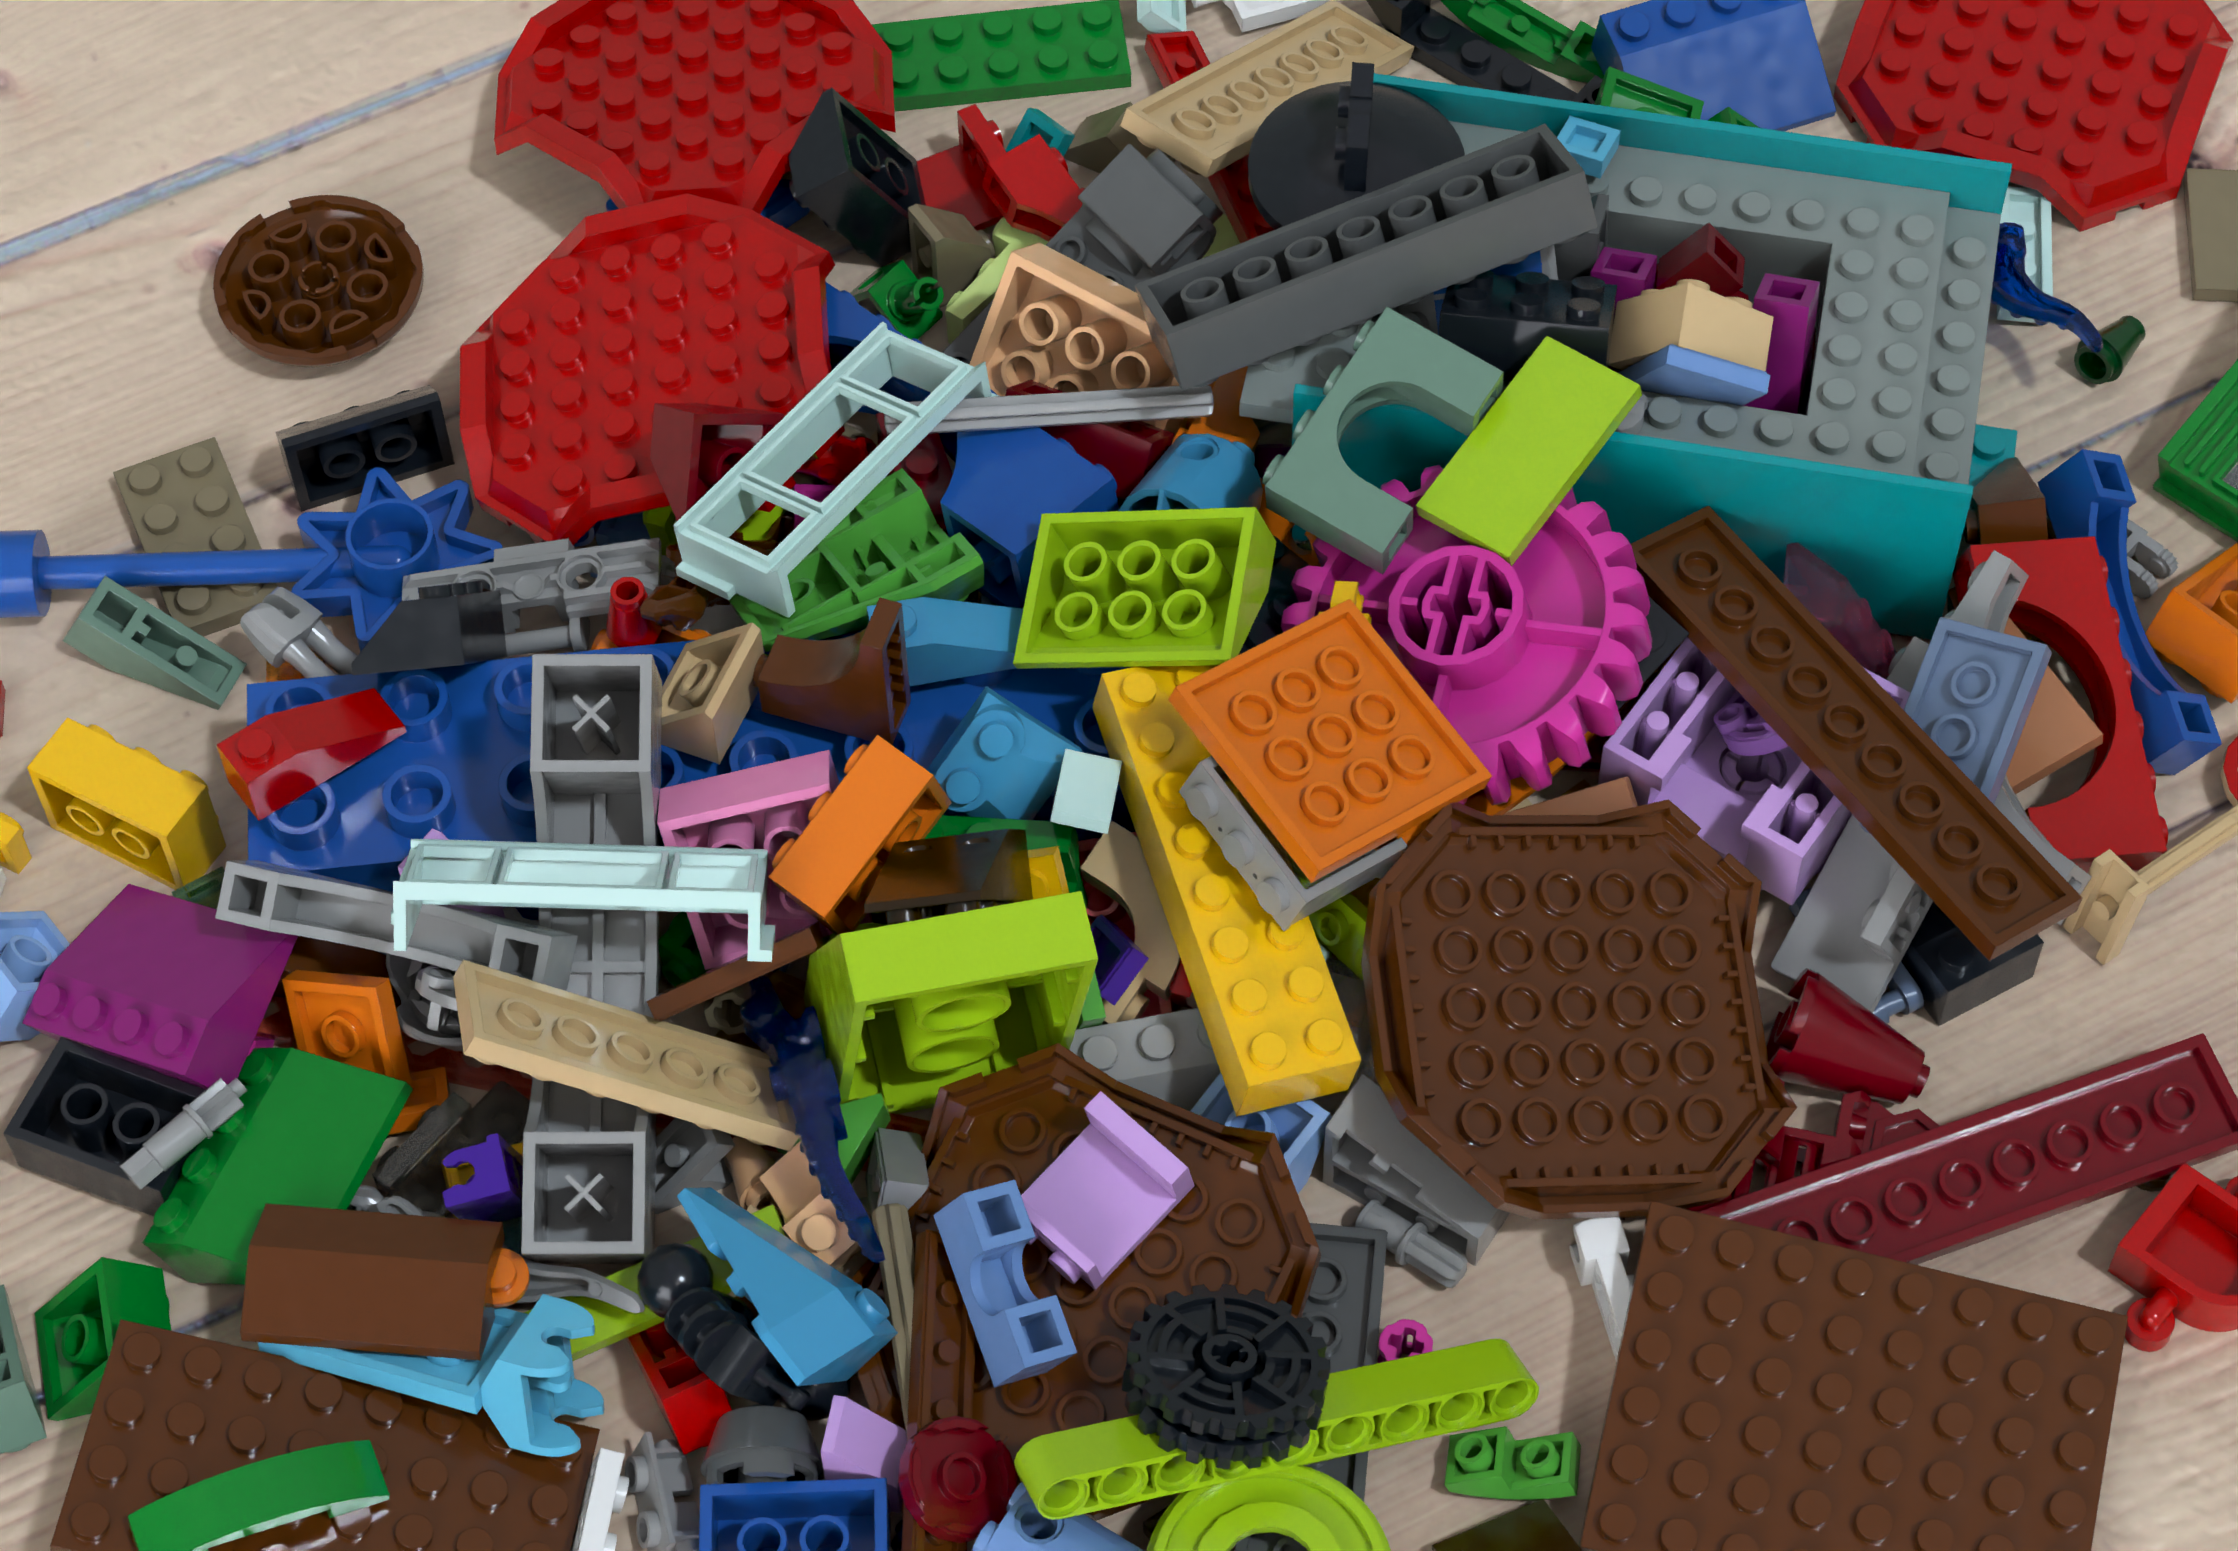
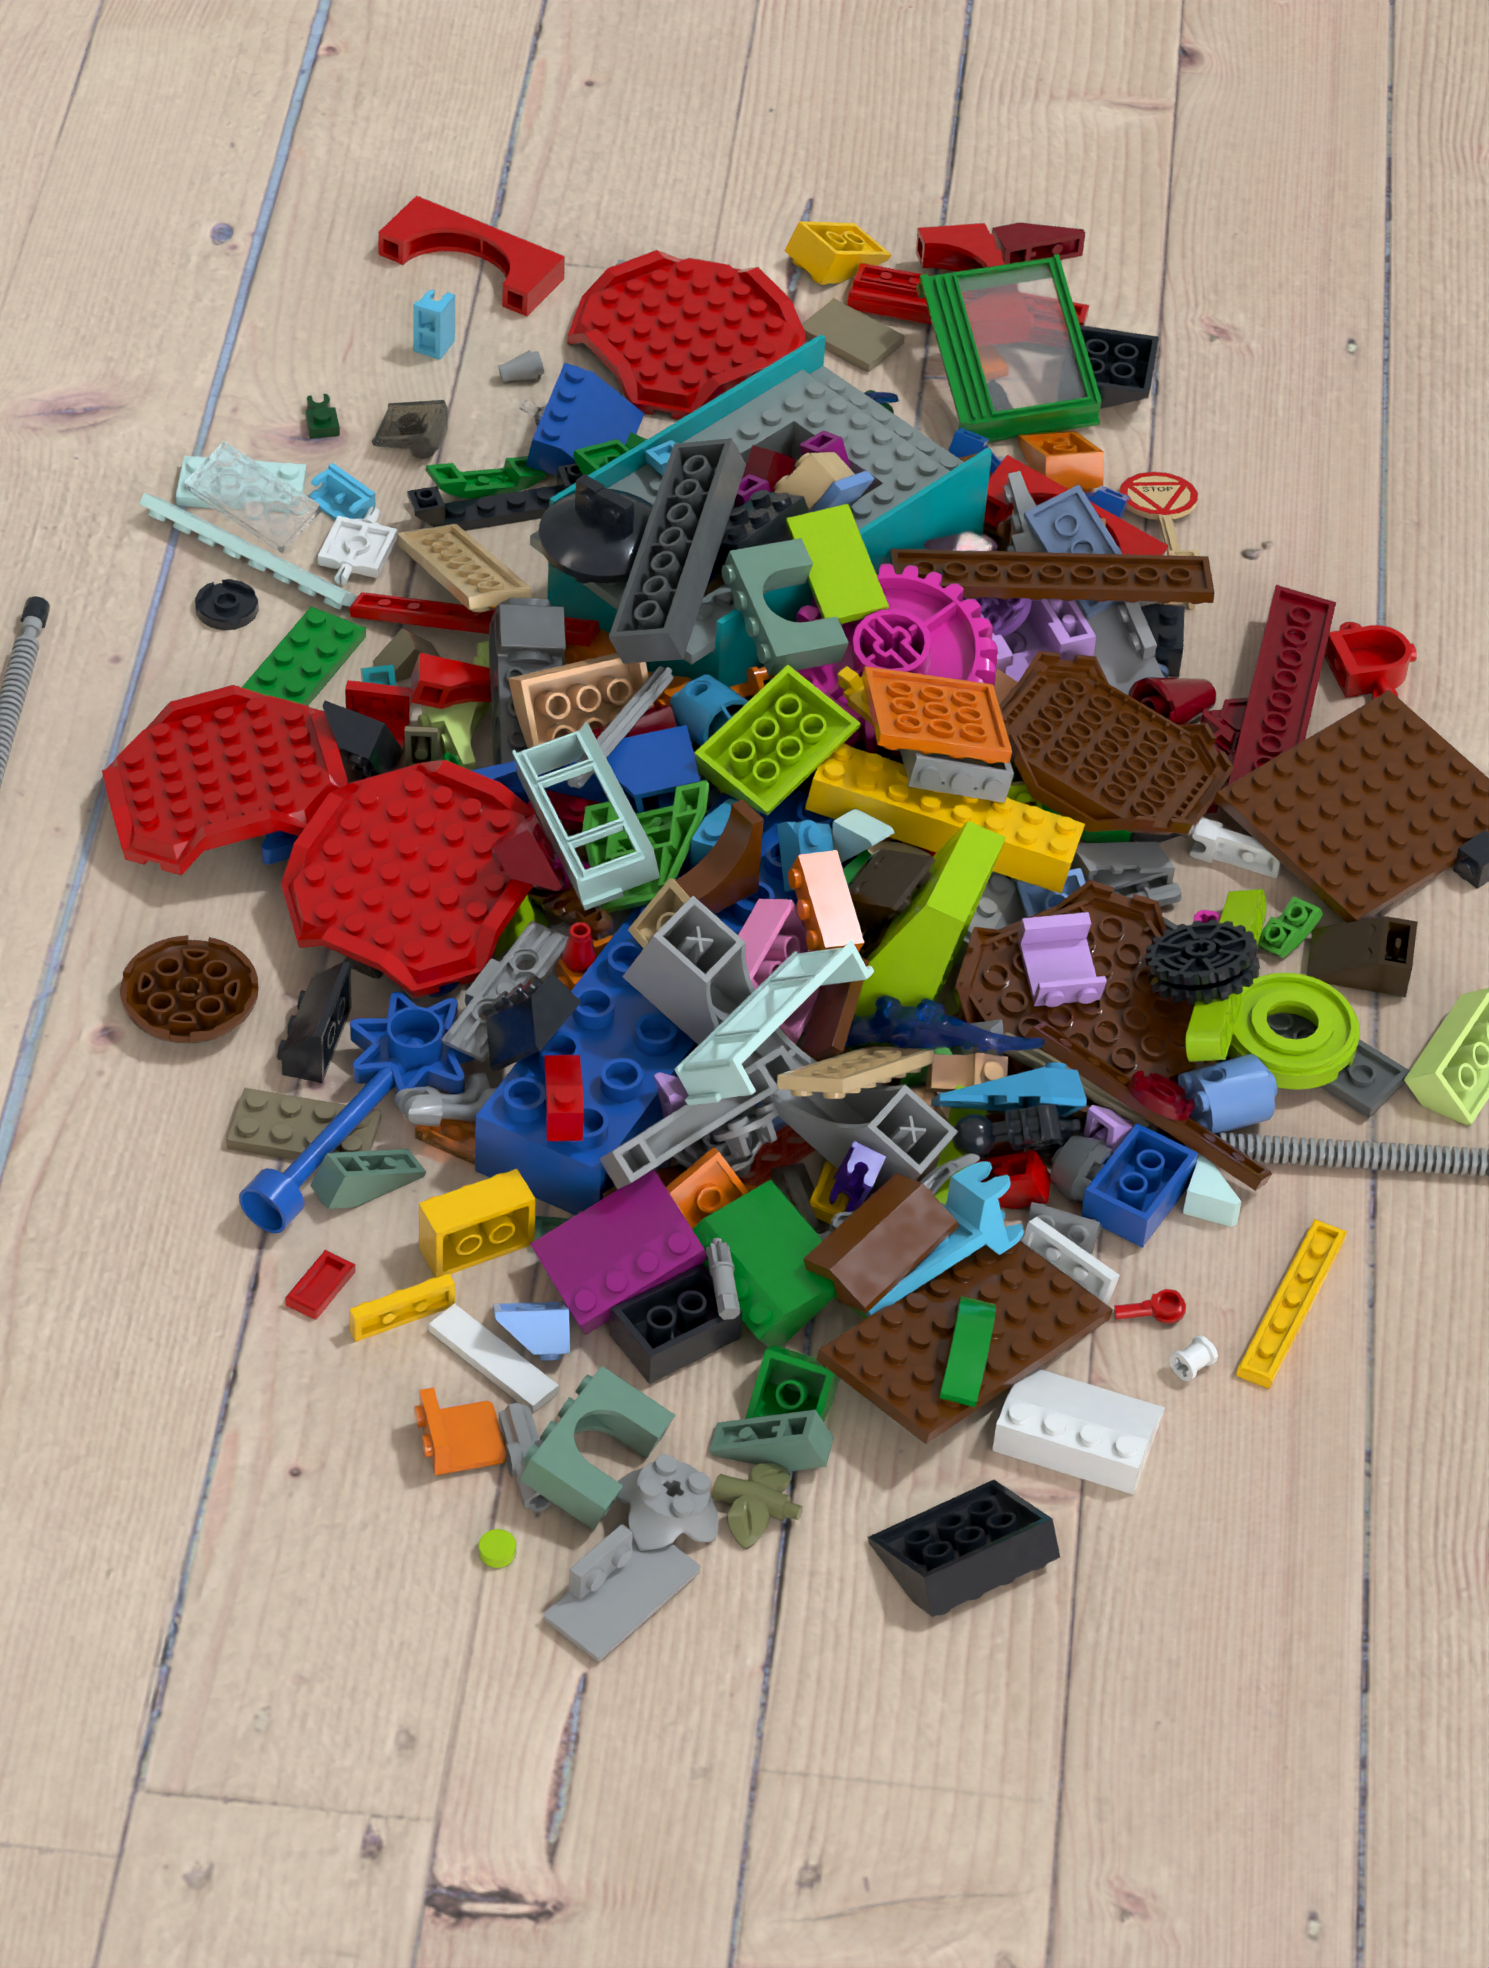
camera: 60 degrees left, 10 degrees down
medium blue arch [933,1180,1077,1388] -> none

